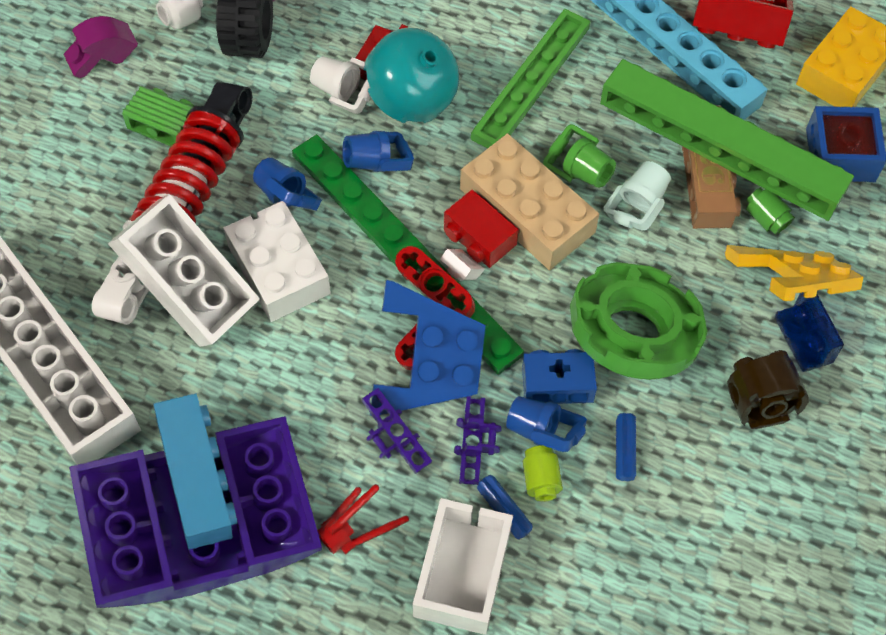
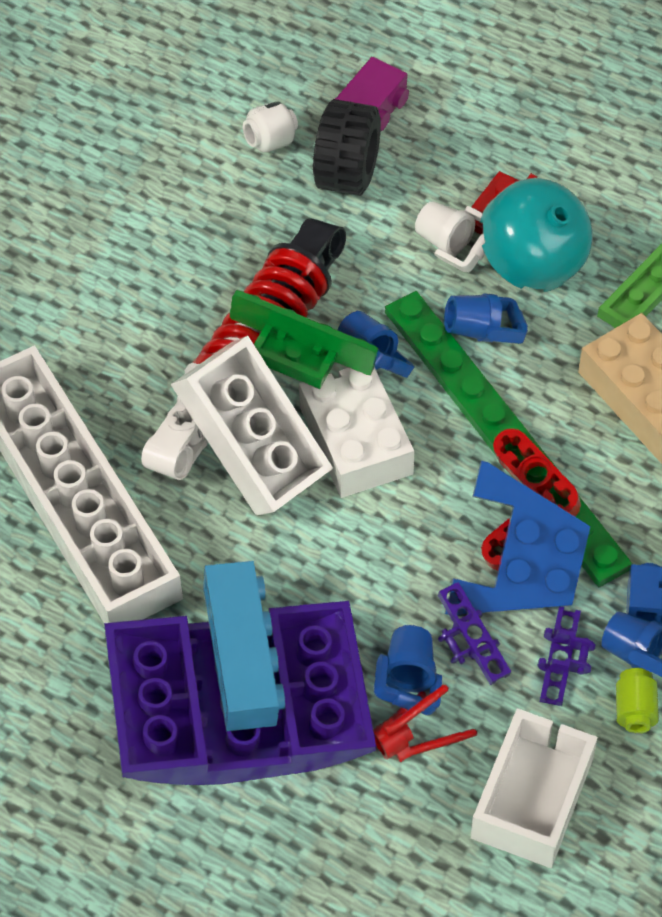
camera: 10 degrees right, 5 degrees down
magenta brick [63,16,138,78] -> none
bright green brick [122,86,195,146] -> none
white plate [440,249,485,281] -> none
red brick [444,189,519,268] -> none
blue axle [477,475,533,540] -> none
none -> green bracket [230,290,378,389]
none -> blue piece [374,625,442,715]

